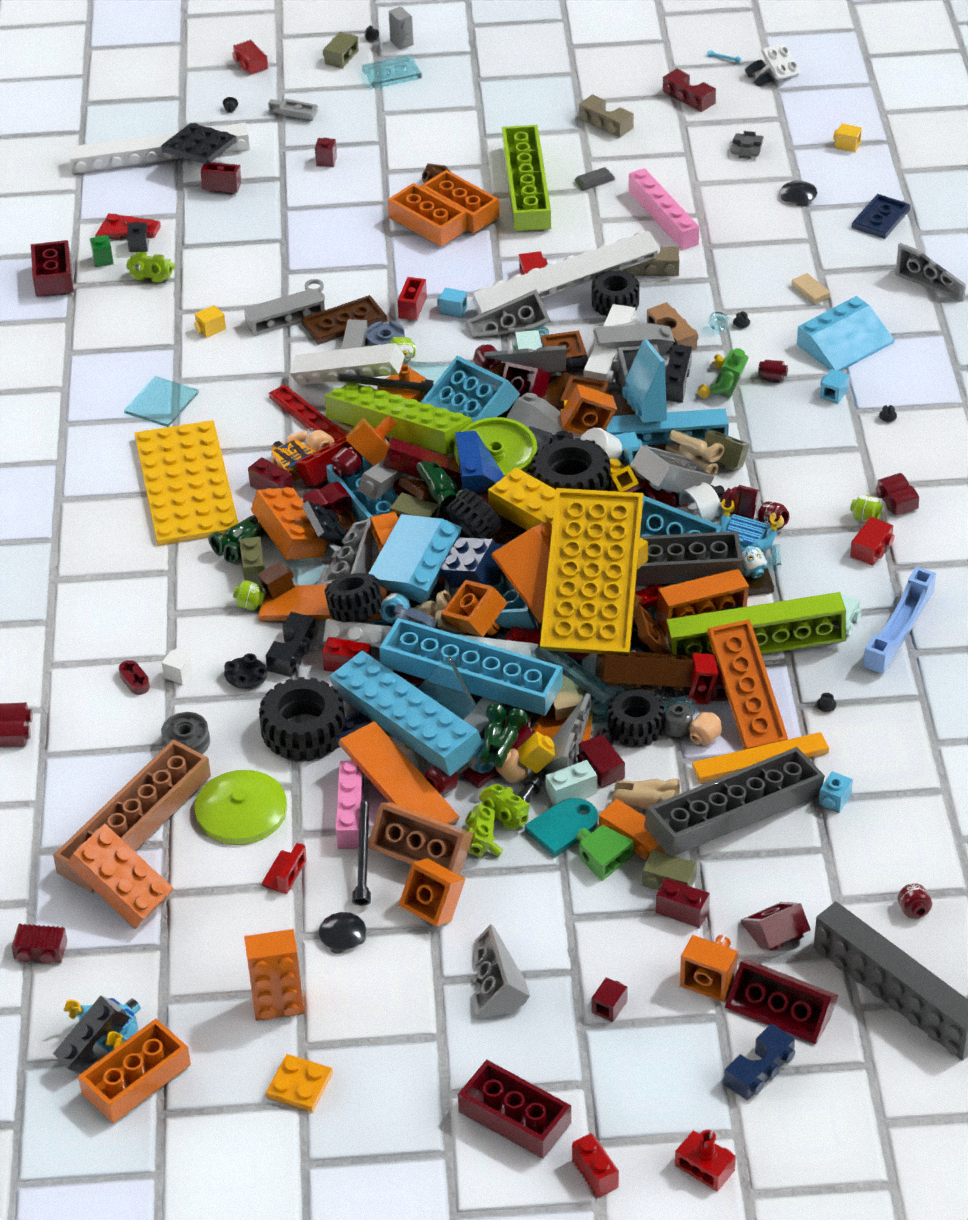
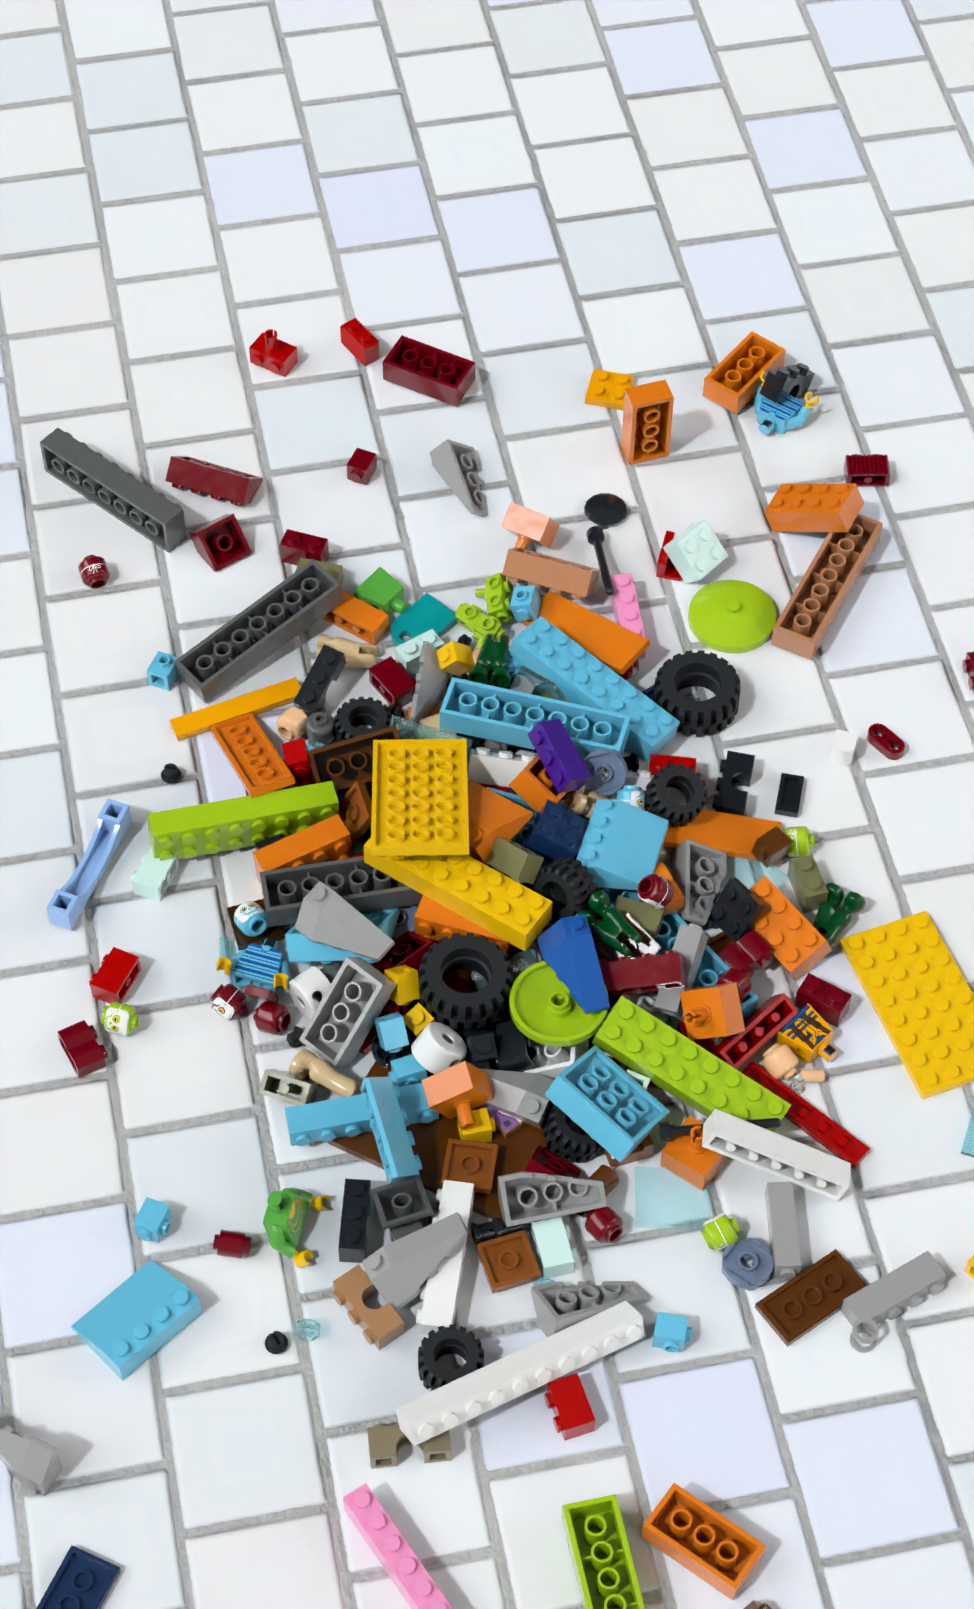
camera: 170 degrees right, 10 degrees up
dark grey wheel [161,712,211,754] -> none
black dish [224,653,268,689] -> none
orange brick [387,183,467,247] -> none
red brick [397,277,427,321] -> none
orange brick [680,935,738,1003] -> none
dark blue arch [724,1023,796,1101] -> none
tan tile [792,273,831,304] -> none
black piece [879,405,897,422] -> none
none -> black arch [293,644,346,717]
none -> light grey wedge [295,881,395,961]
none -> olive brick [486,836,544,885]
none -> medium azure brick [510,585,542,621]
none -> dark purple brick [527,719,591,793]
none -> dark red head [638,874,674,909]
none -> light aqua brick [663,520,728,583]
none -> black tile [774,773,804,818]

